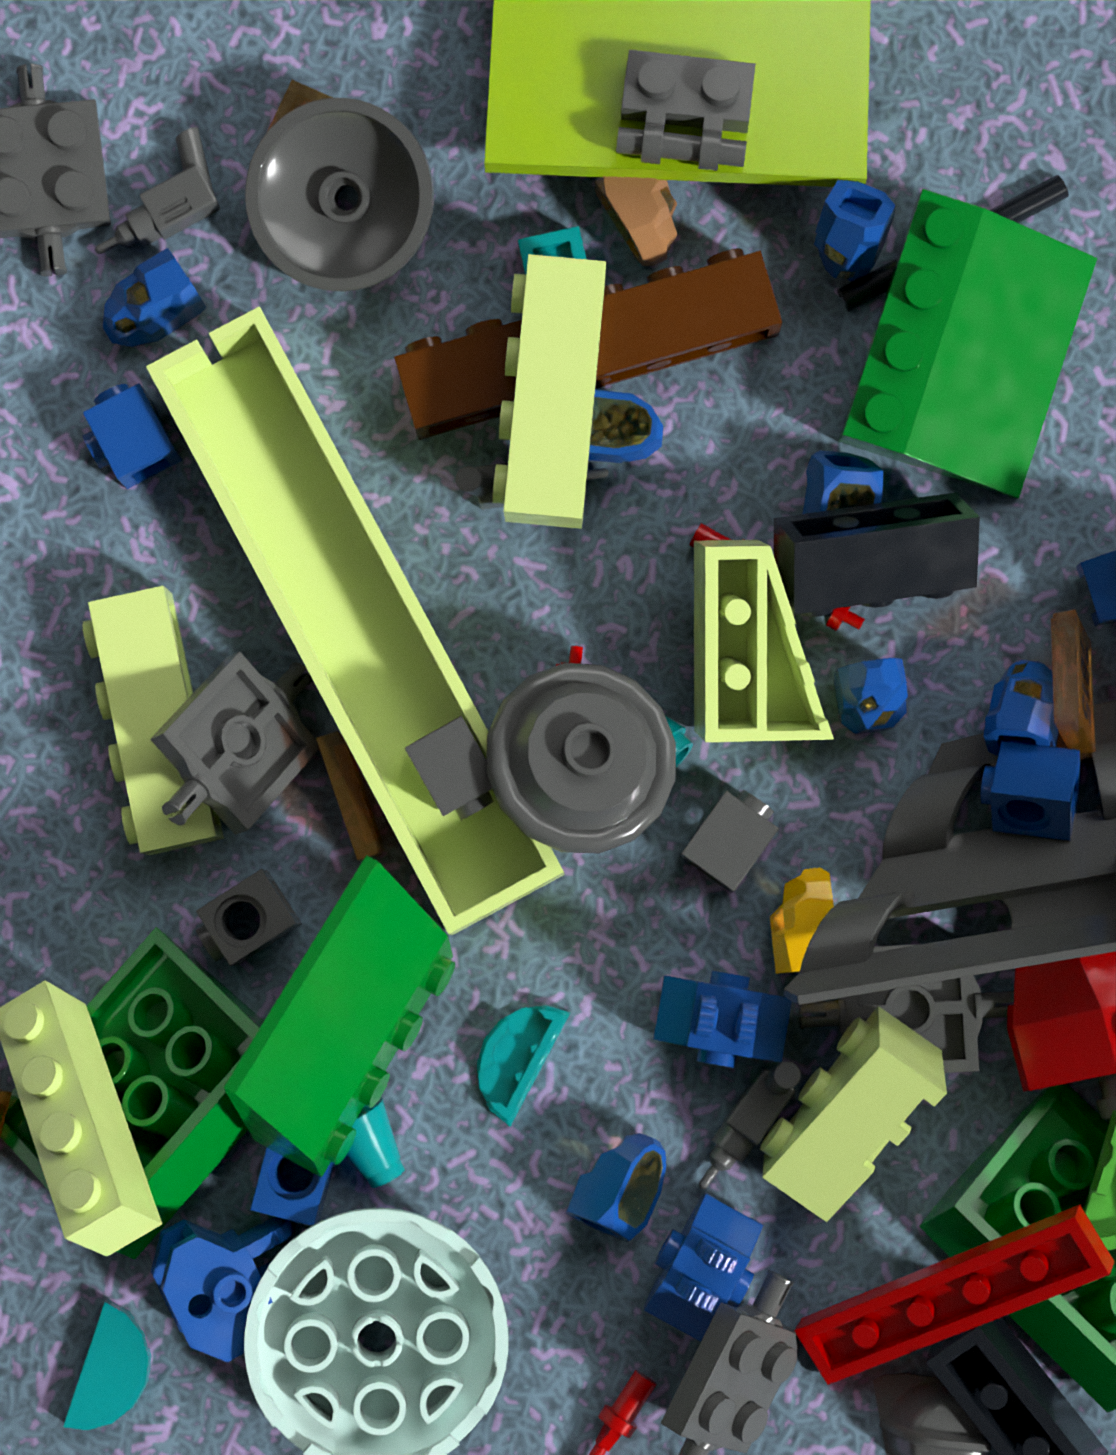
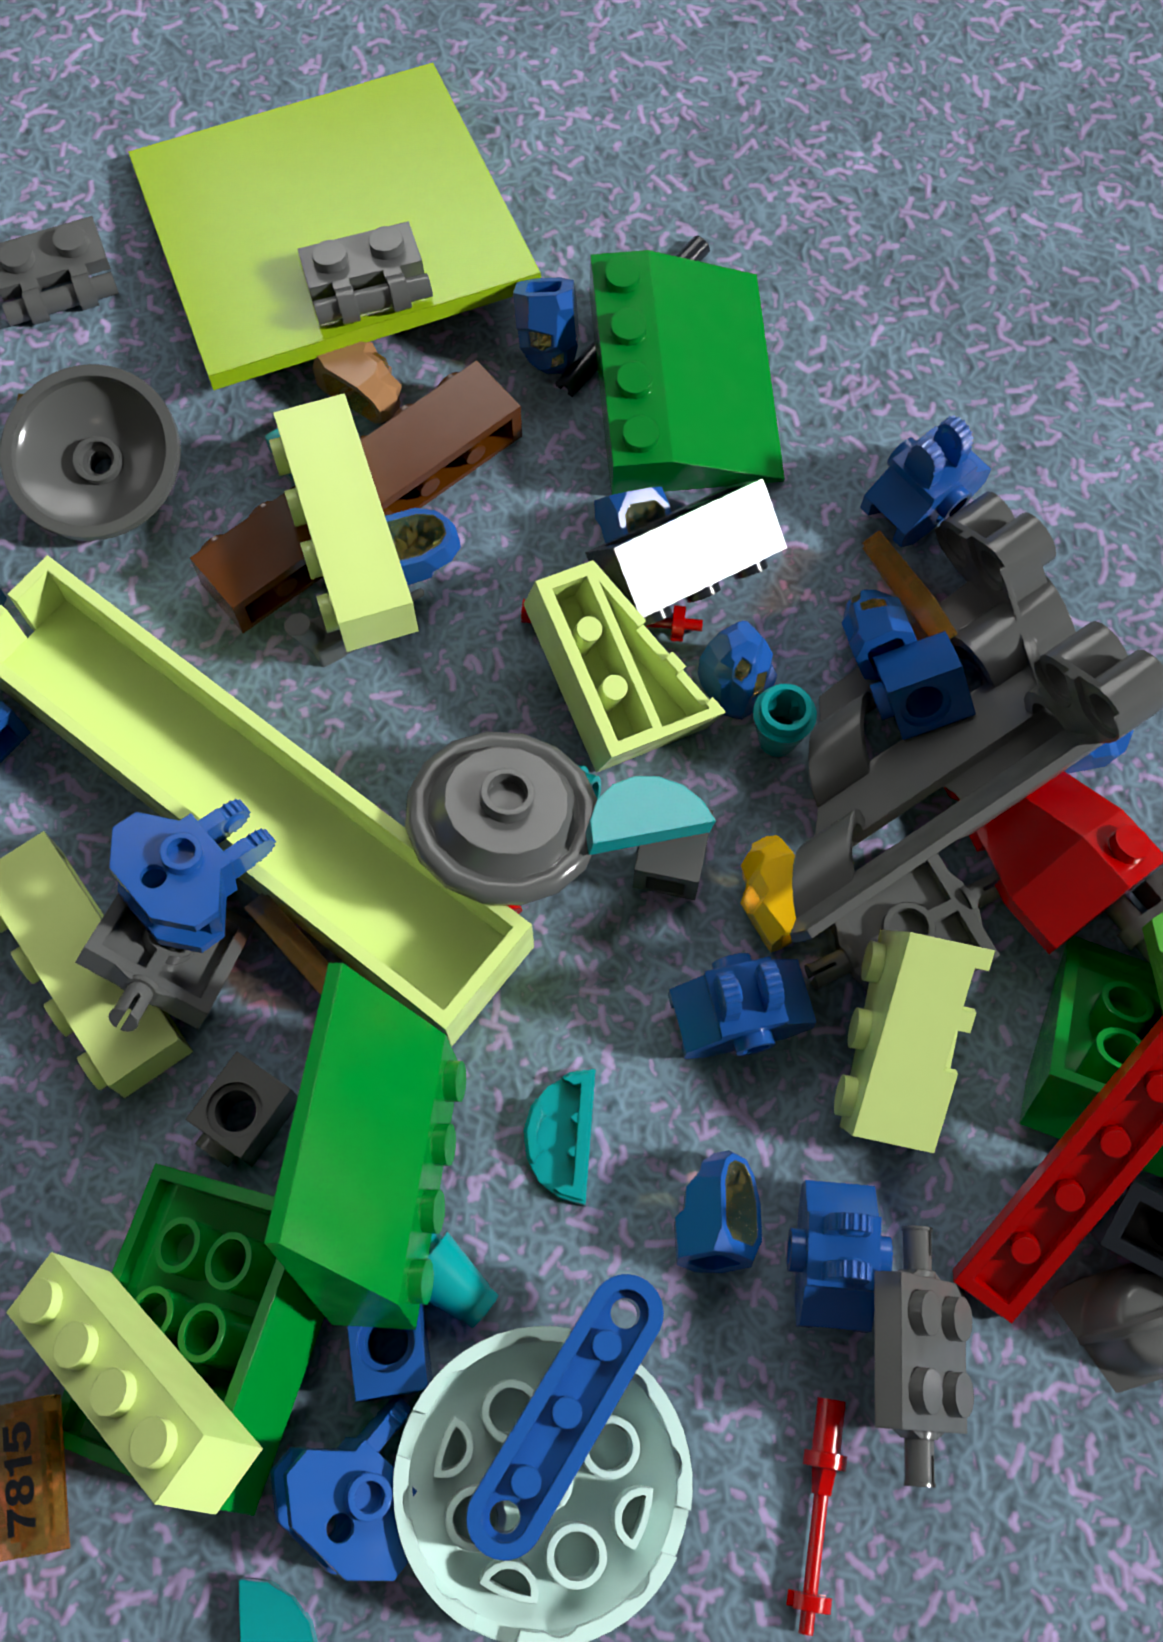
camera: 30 degrees left, 15 degrees down
dark grey brick [405,716,494,820] -> none
dark grey piece [699,1062,801,1189] -> none
none -> blue hinge [109,799,276,953]
none -> blue plate [466,1274,664,1561]
none -> tile [585,776,716,855]
none -> teal cone [753,684,817,757]

